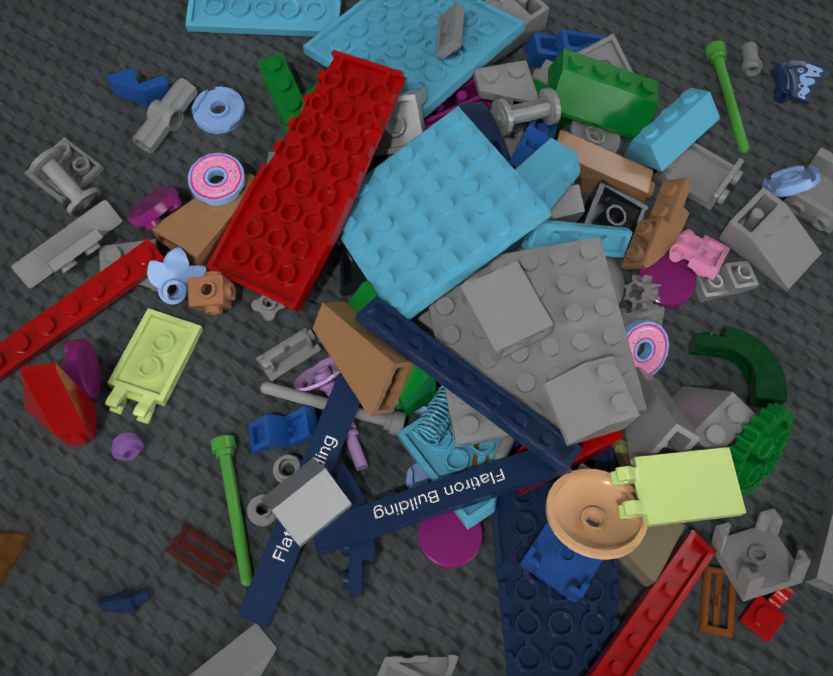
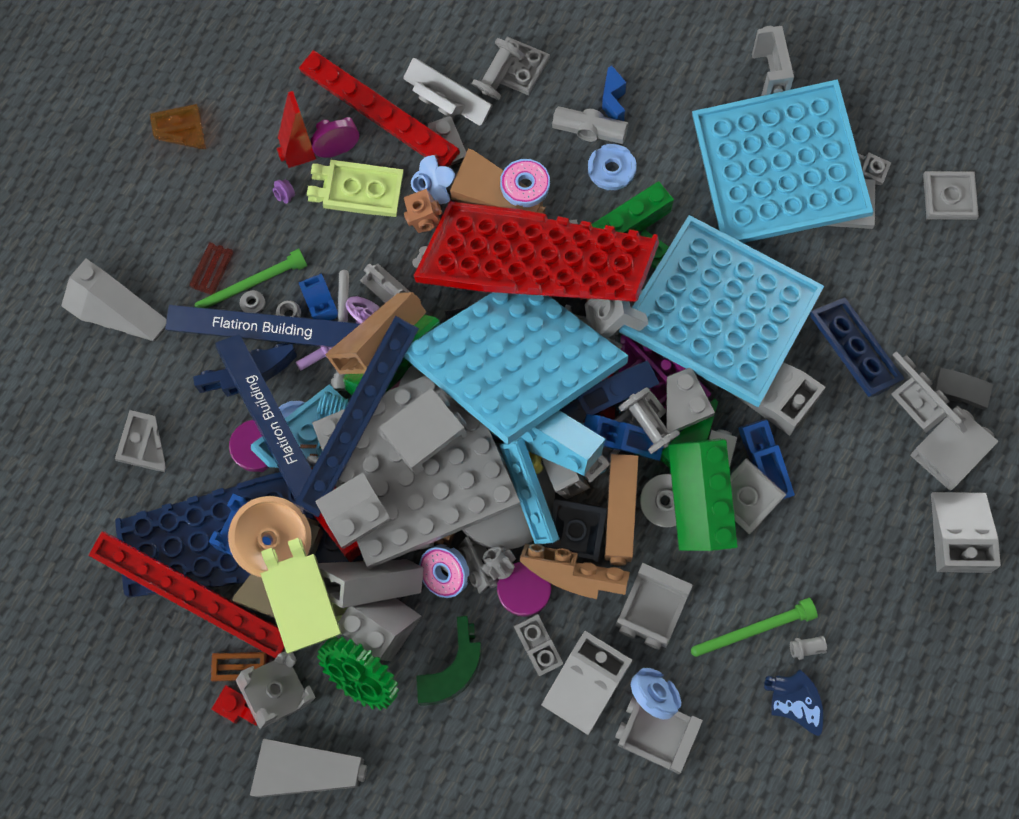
camera: 85 degrees right, 5 degrees up
dark blue bar [97,587,151,613] -> none
magenta tile [127,185,182,230] -> none
light grey slope [261,458,352,547] -> none
light grey plate [435,2,464,60] -> none
medium azure slope [624,87,720,171] -> none
bright pink plate [669,229,730,280] -> none

